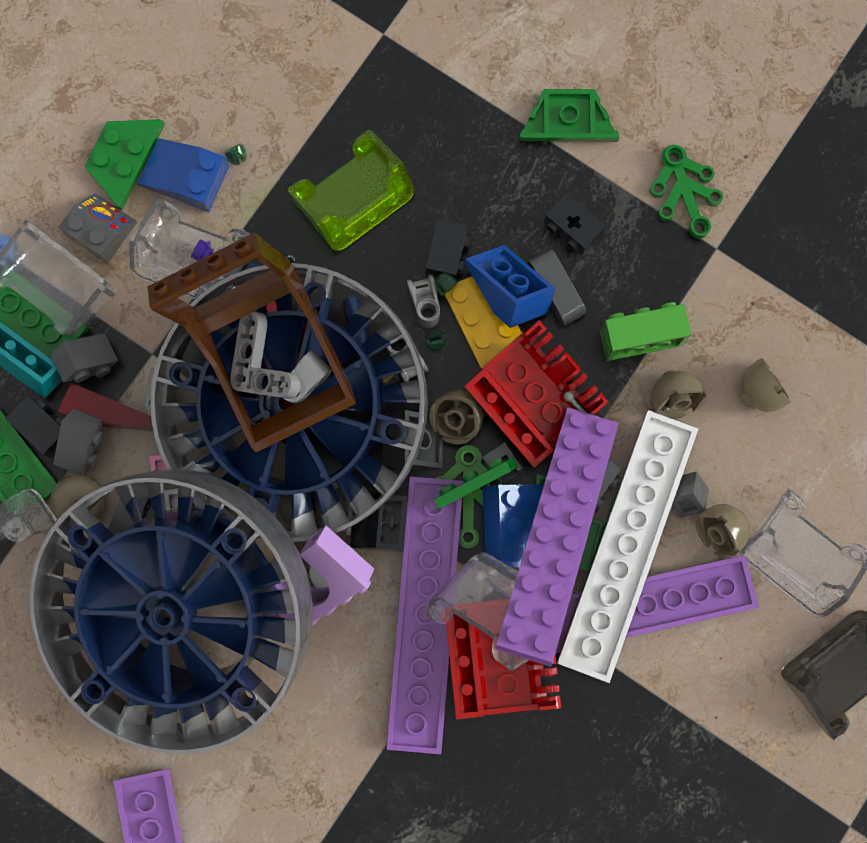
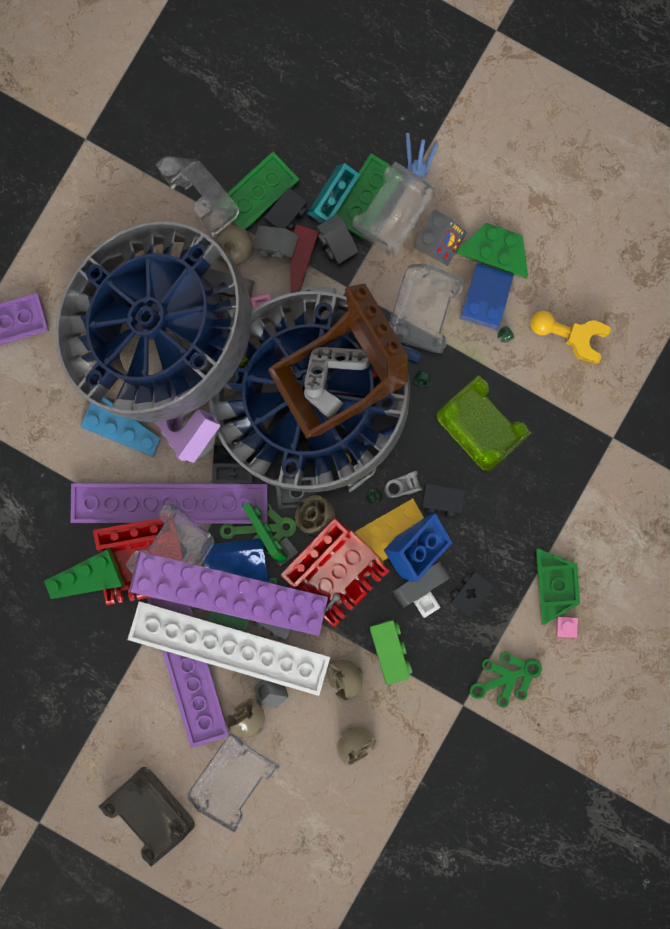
camera: 80 degrees right, 5 degrees up
dark purple plate [191,239,214,261] -> none
clear green hinge [435,273,458,296] -> none
none -> green wing [44,549,126,599]
none -> dark azure wing [80,397,161,457]
none -> white tile [414,591,441,618]
none -> yellow piece [530,310,611,364]
none -> bright pink plate [556,617,578,638]

